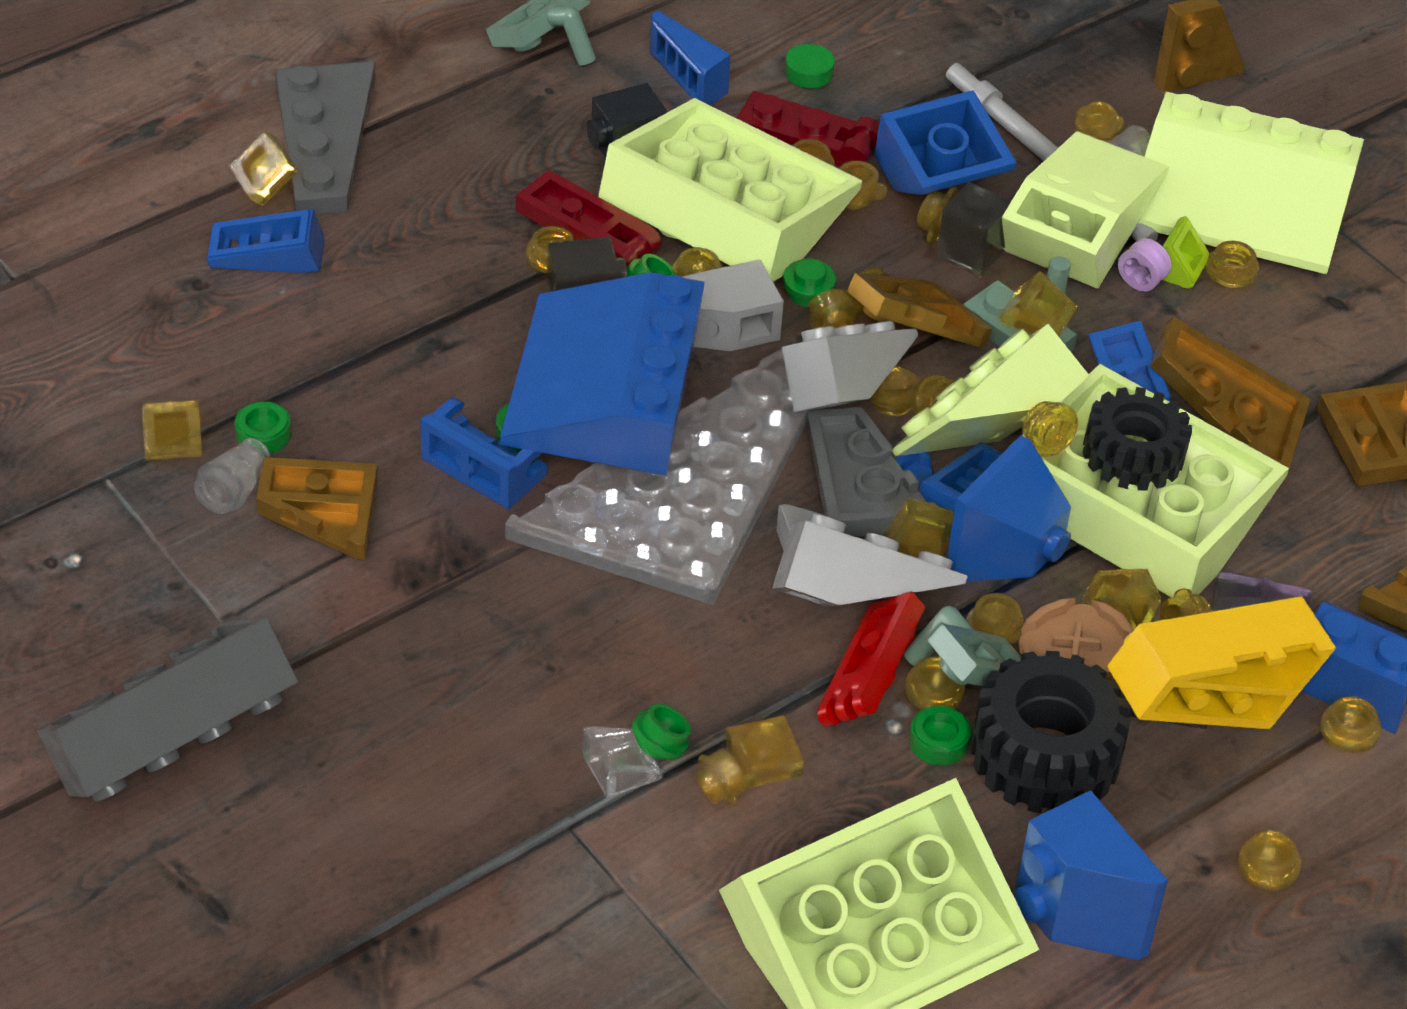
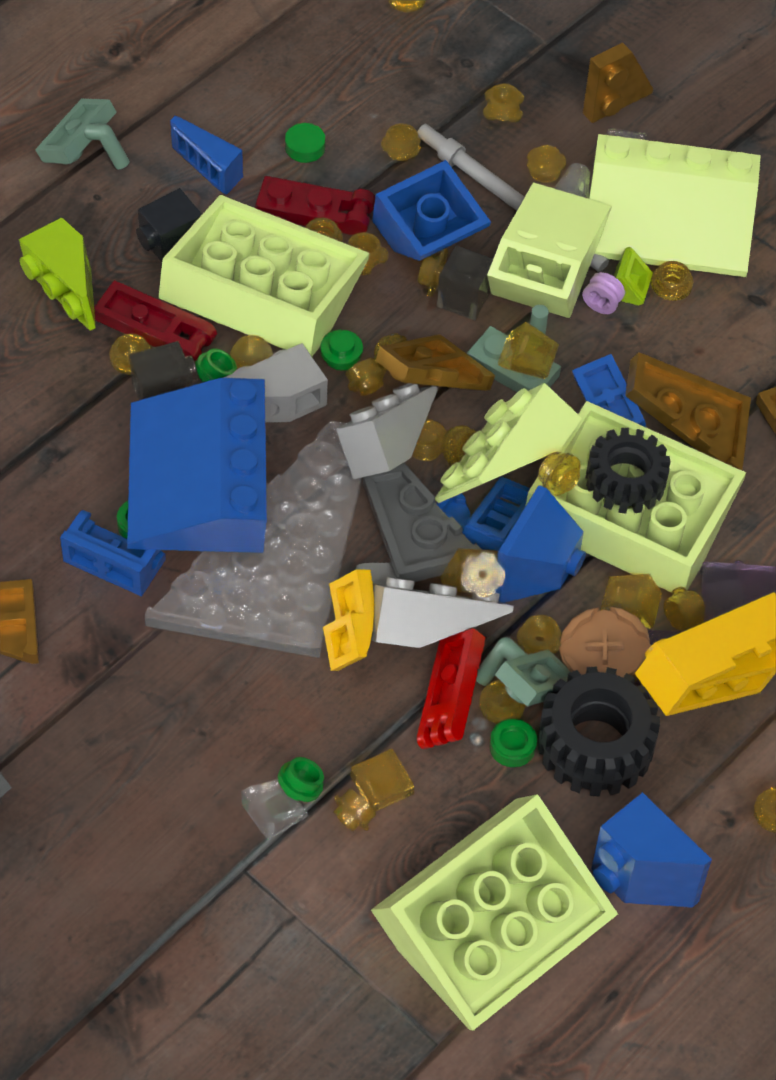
camera: 10 degrees left, 10 degrees up
none -> lime slope [19,218,96,331]
none -> yellow slope [323,569,374,671]
none -> clear yellow plate [381,123,421,161]
none -> clear yellow plate [460,552,505,597]
none -> clear yellow plate [483,84,524,122]

